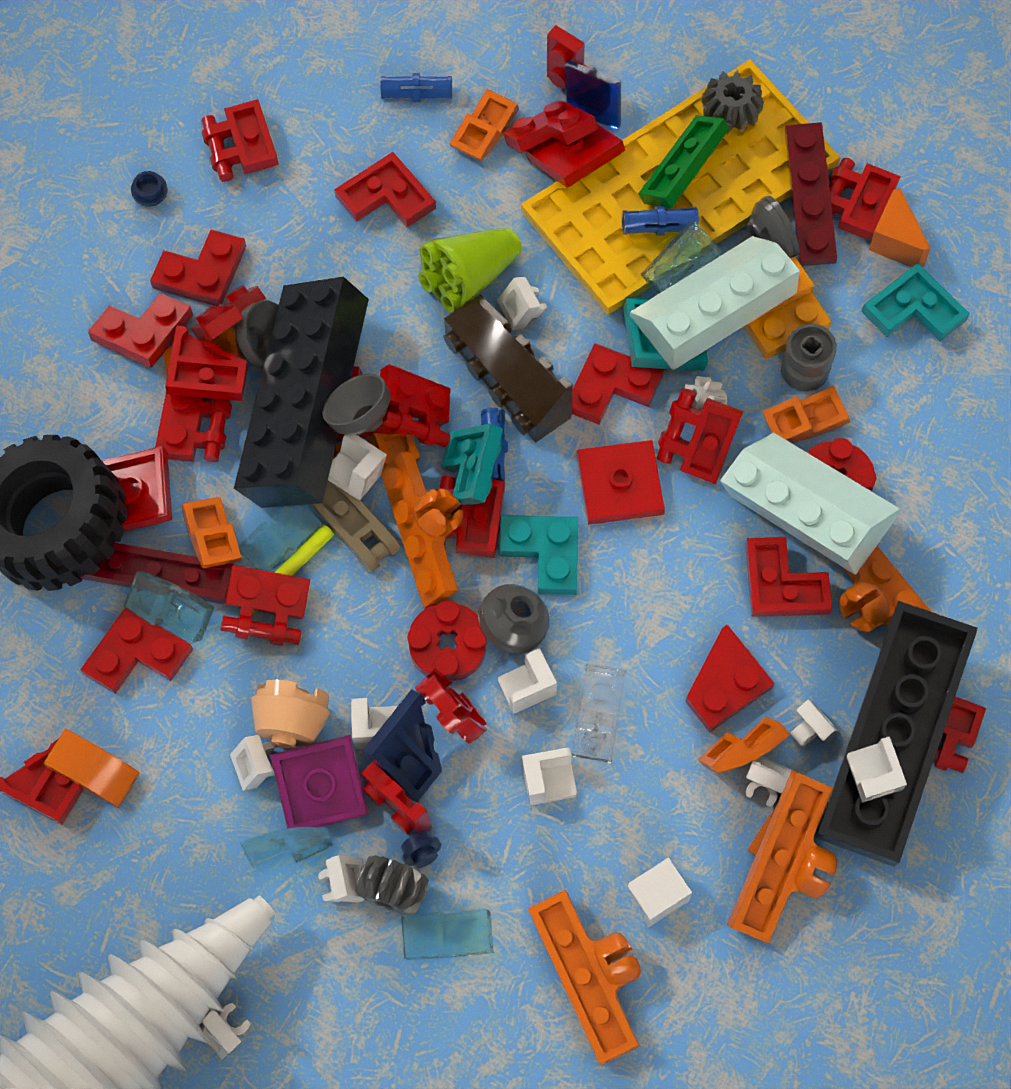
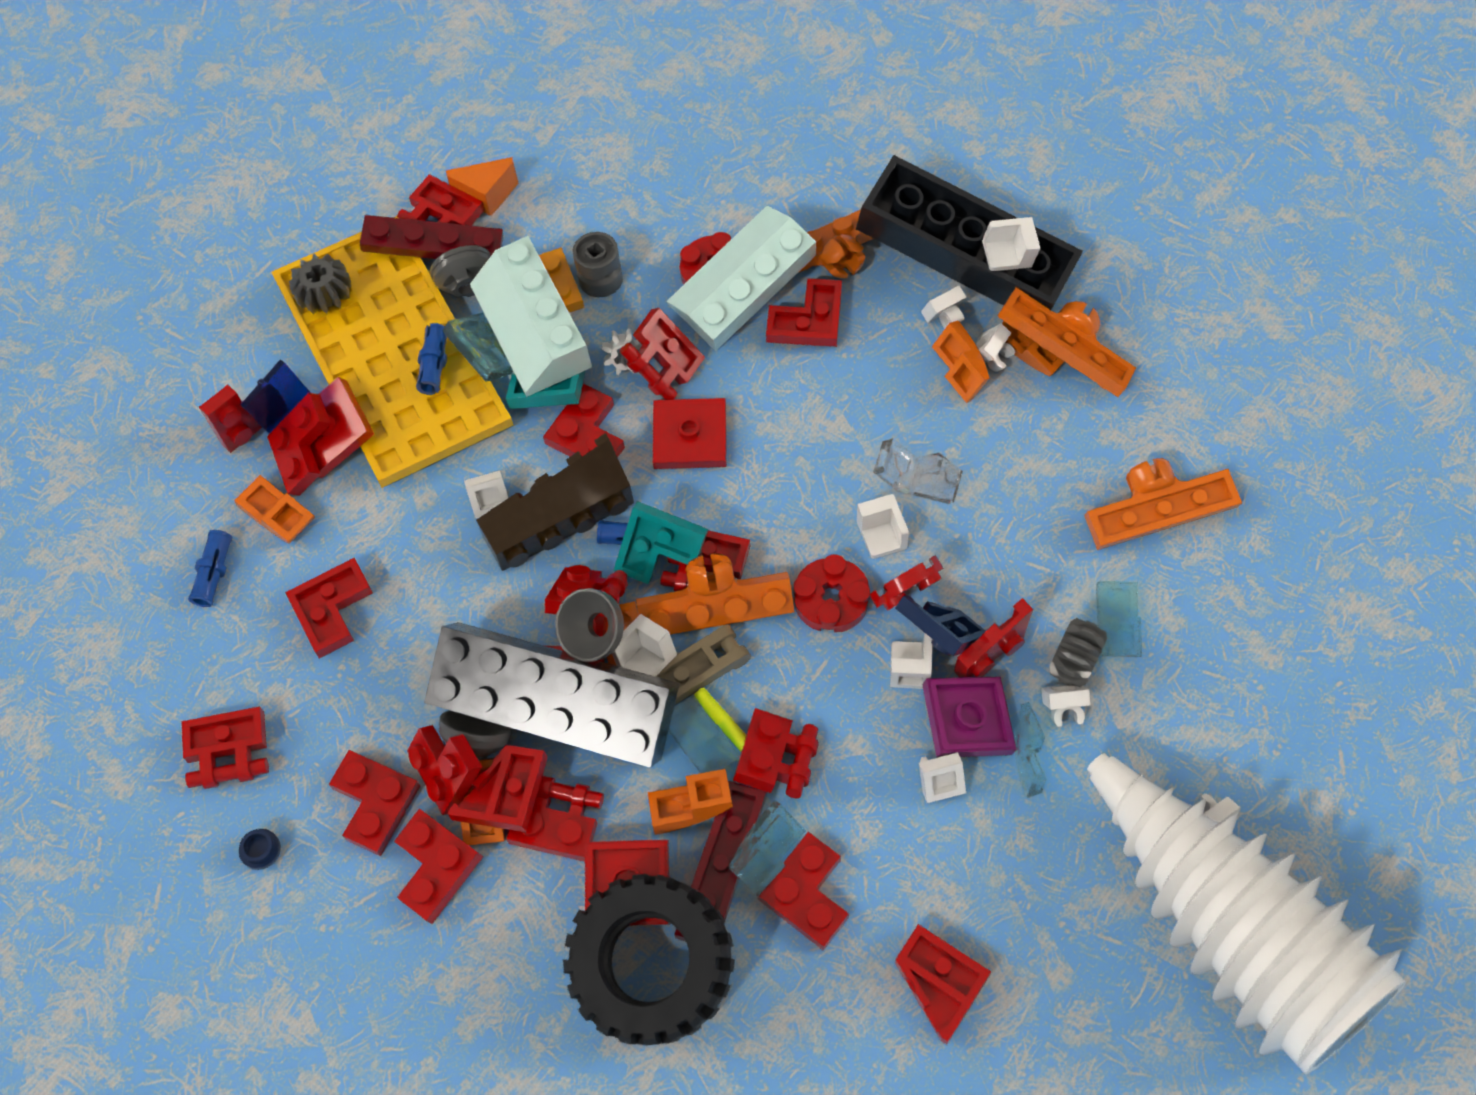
camera: 80 degrees left, 5 degrees down
orange slope [44,728,140,808] -> none
light nougat cone [251,680,331,749] -> none
dark blue plate [401,831,441,868] -> none
lime cone [418,228,522,314] -> none
dark grey piece [478,584,550,654] -> none
teal plate [500,515,579,595] -> none
white panel [522,748,577,805] -> none
white panel [628,857,692,927] -> none
green plate [638,115,729,208] -> none
red wing [685,624,775,733] -> none
orange slope [762,386,850,443] -> none
teal plate [861,263,970,341] -> none

